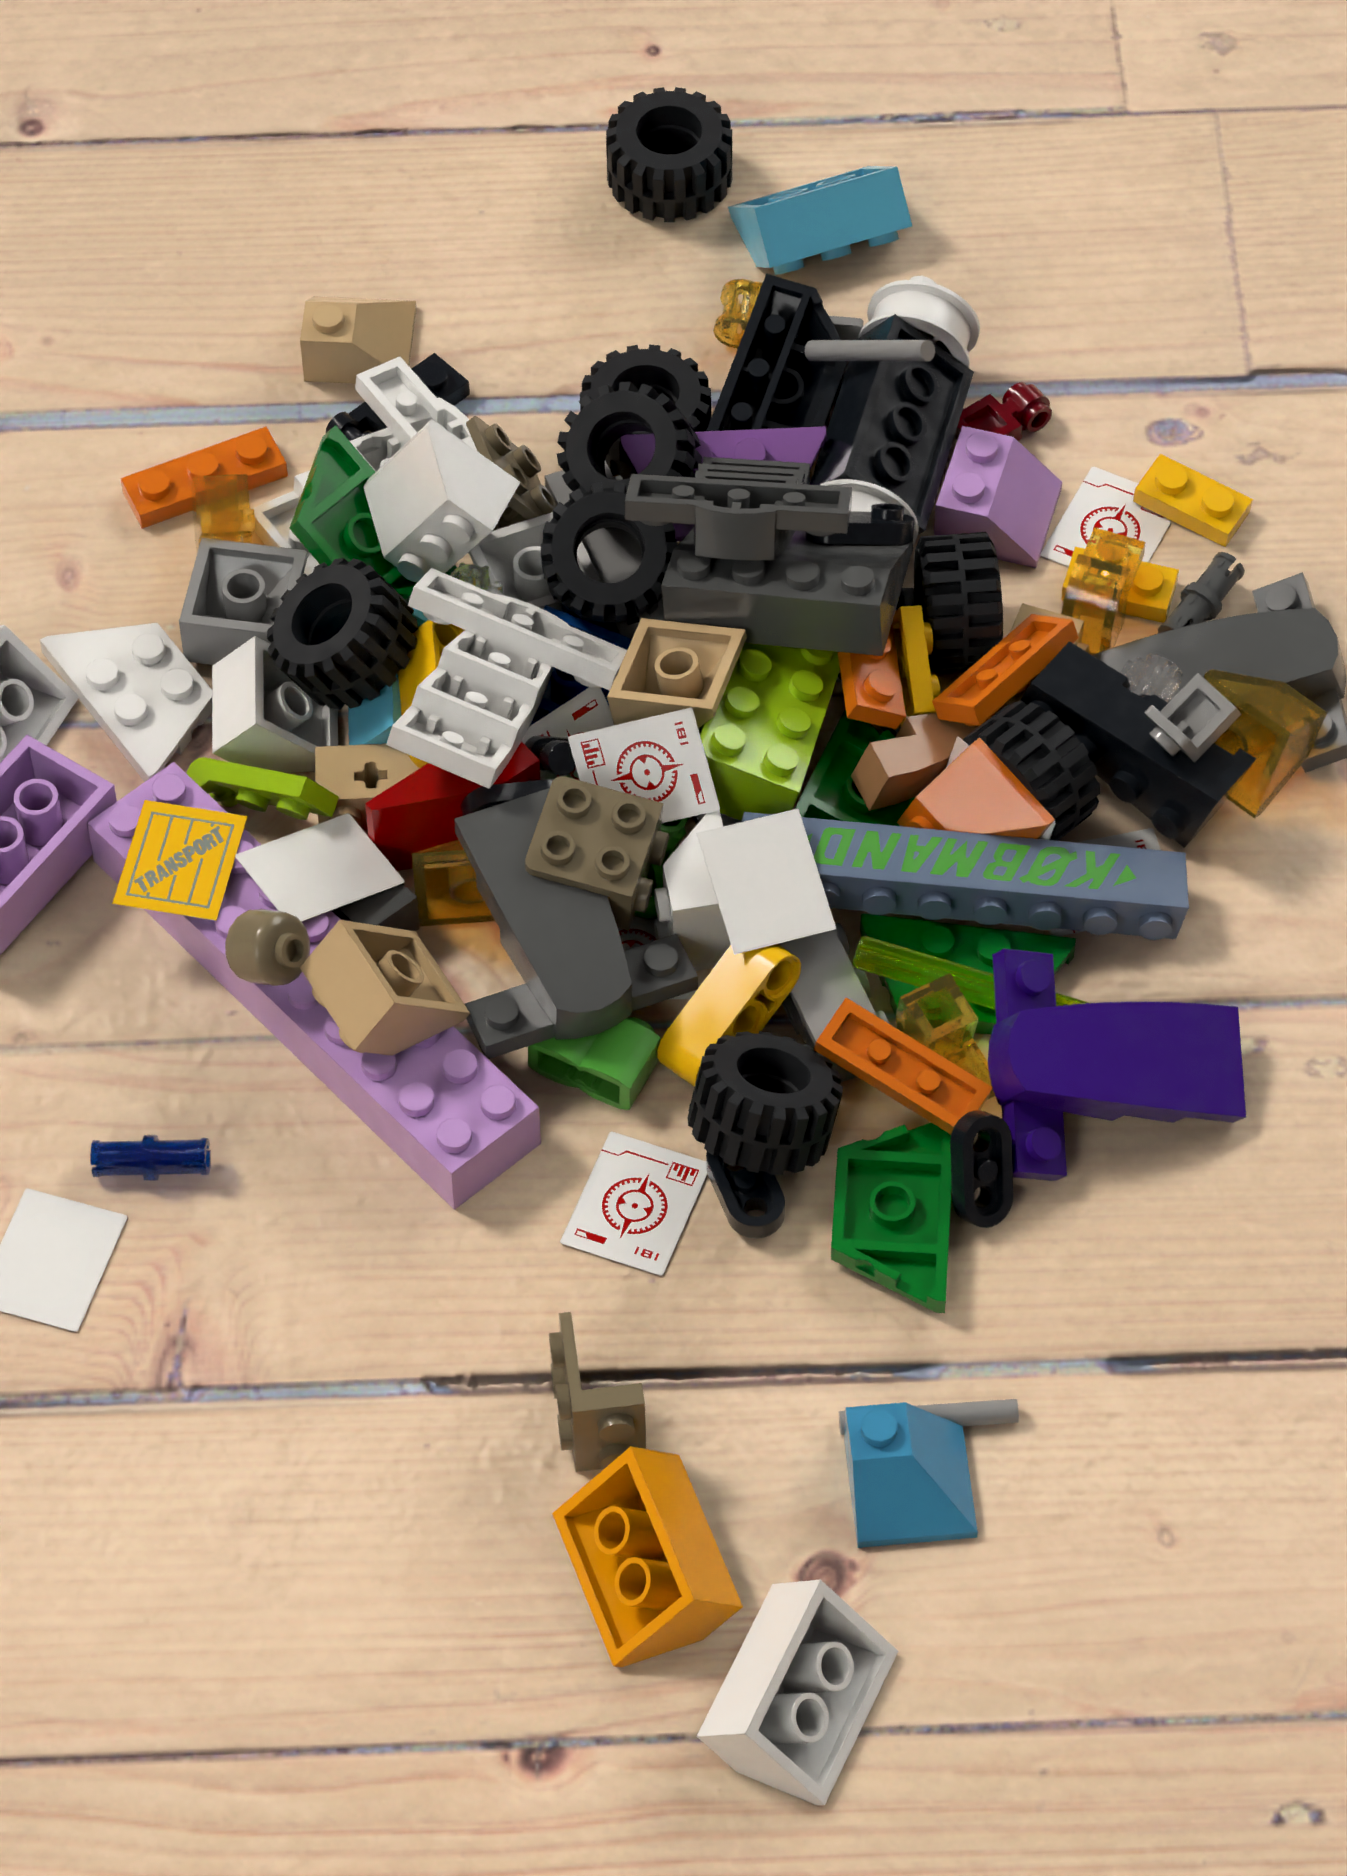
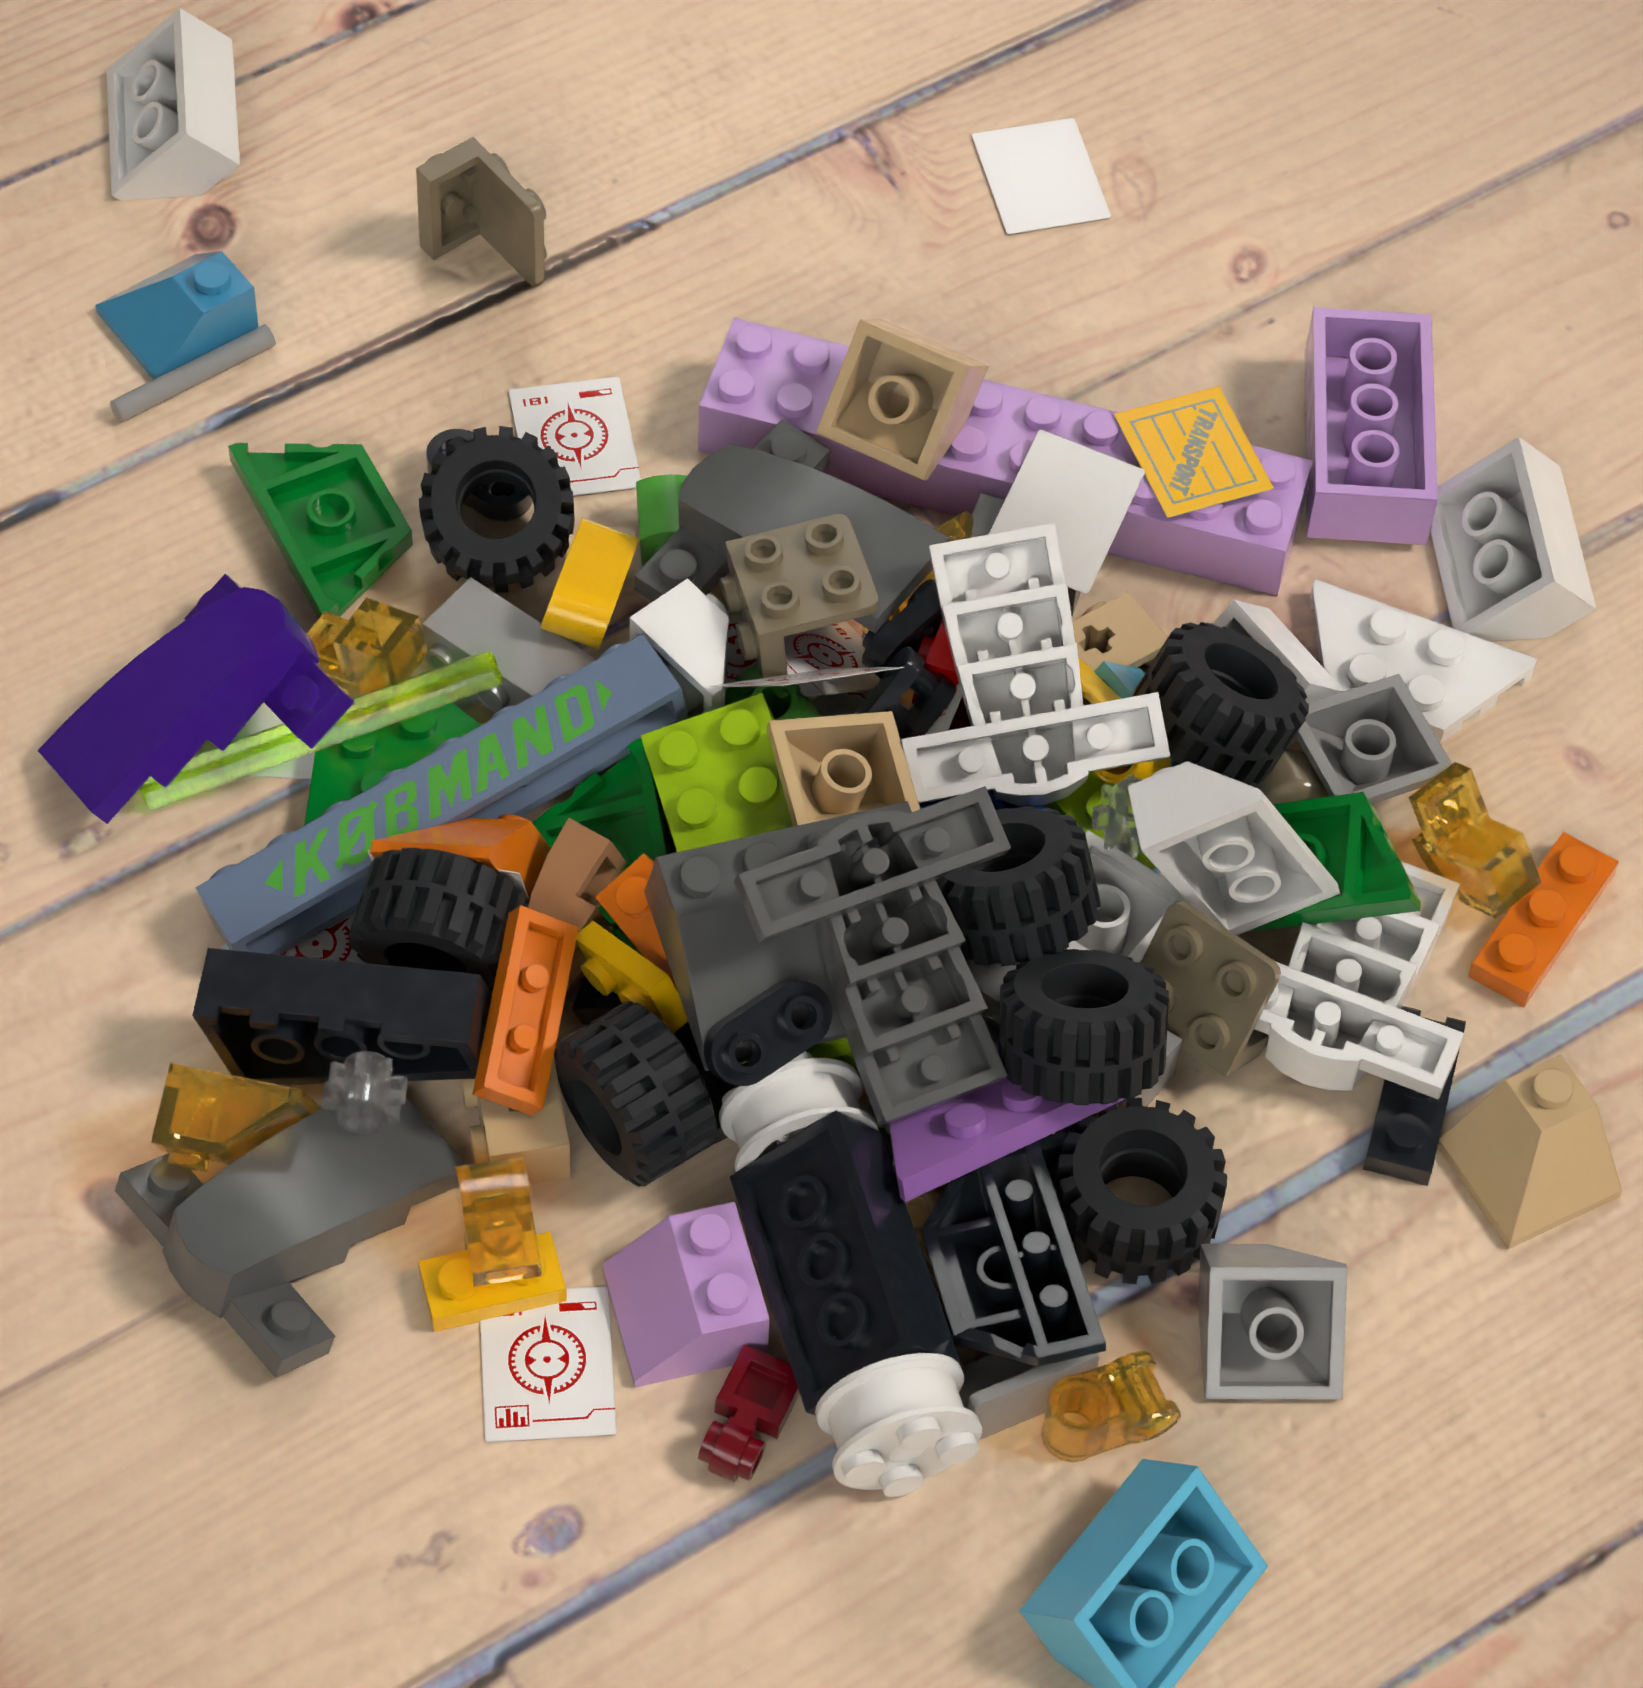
camera: 145 degrees right, 0 degrees up
clear blue pin [90,1135,211,1181] -> none
lime plate [186,757,339,820] -> none
dark tan head [225,909,310,986] -> none
light orange slope [552,1446,743,1668] -> none
black tyre [606,87,732,222] -> none
white sticker [696,809,836,955] -> none
light grey bar [805,340,935,361] -> none
orange plate [814,997,993,1134] -> none
black plate [950,1110,1013,1228] -> none
yellow plate [1133,454,1253,547] -> none
light grey bracket [1144,673,1241,763] -> none
dark grey pin [1158,552,1245,634] -> none
none -> light grey slope [1198,1244,1348,1400]

